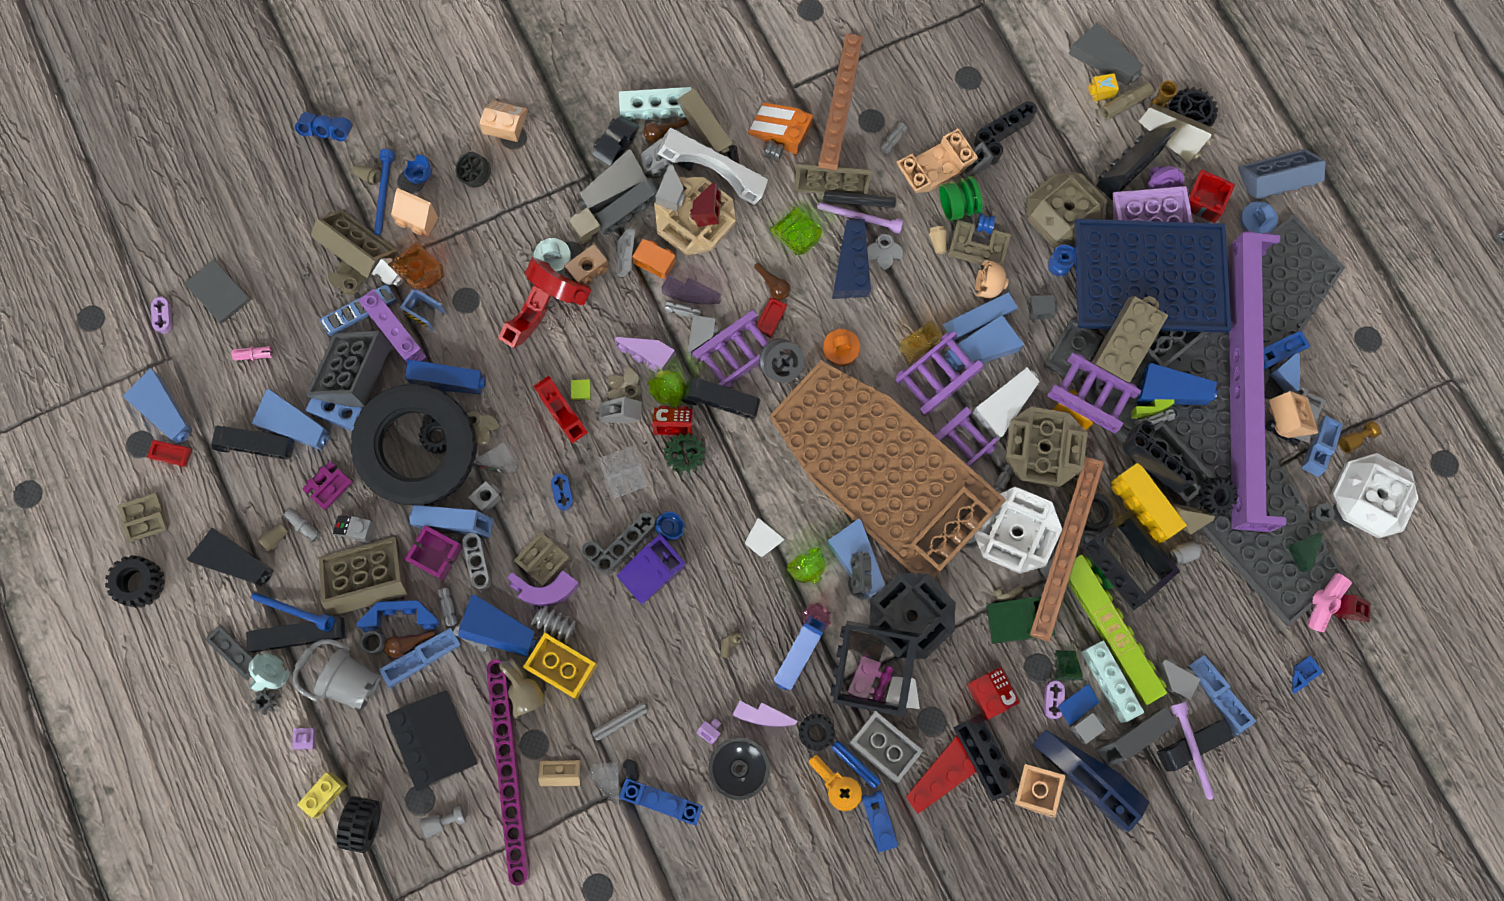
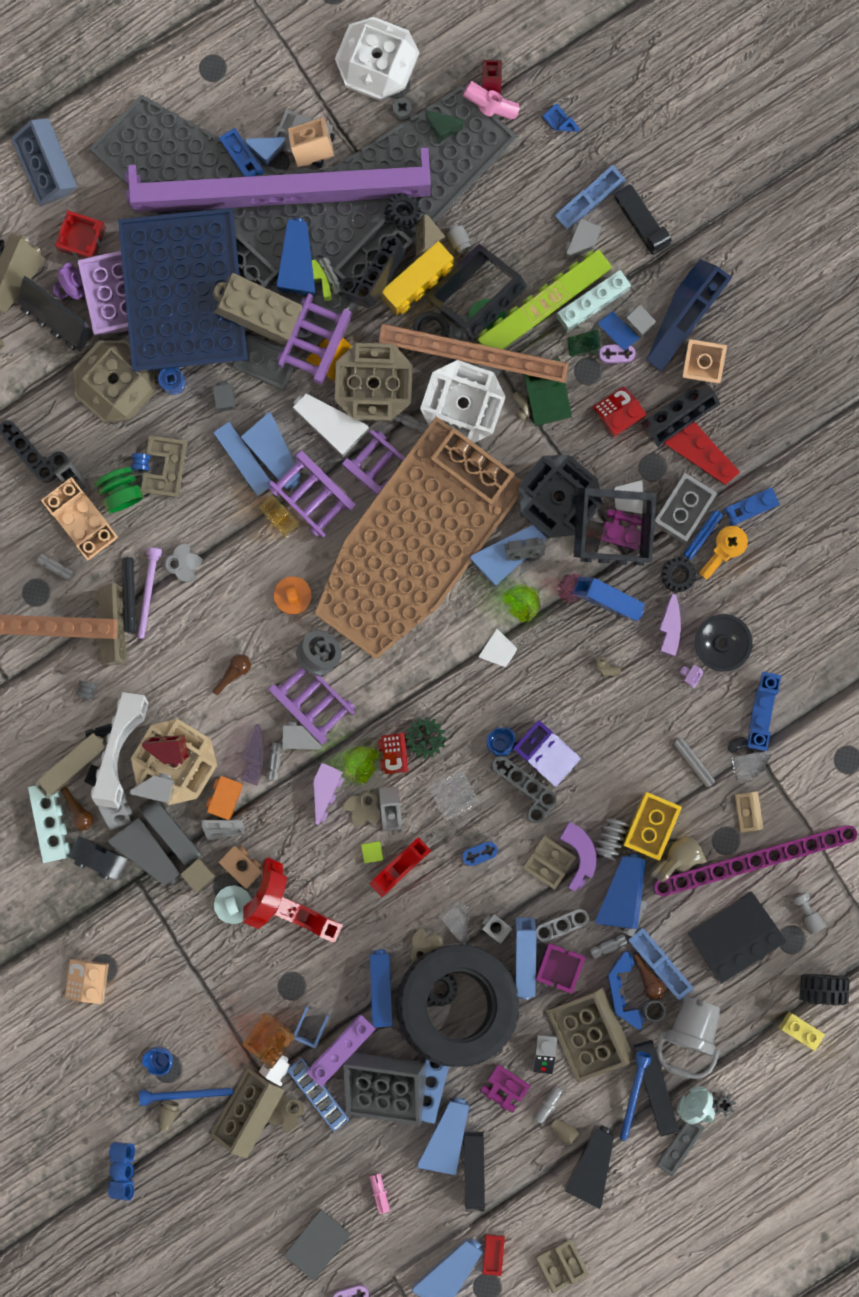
camera: 95 degrees left, 10 degrees up
black tyre [105,555,165,608] -> none
lavender tile [292,728,316,749] -> none
light nougat slope [391,188,438,236] -> none
pearl dark grey wheel [455,152,491,188] -> none
black beam [681,378,760,419] -> none
orange slope [748,103,813,155] -> none
red tile [756,297,788,338] -> none
clear neon green slope [769,206,823,255] -> none
dark blue wedge [832,219,871,299] -> none
tan cone [929,226,947,254] -> none
light nougat cylinder [975,260,1009,298] -> none
dark grey slope [1095,707,1177,766] -> none
lavender piece [1171,702,1214,800] -> none
medium blue tile [1239,201,1278,234] -> none
medium blue slope [1301,416,1343,477] -> none
pearl gold piece [1338,421,1381,454] -> none

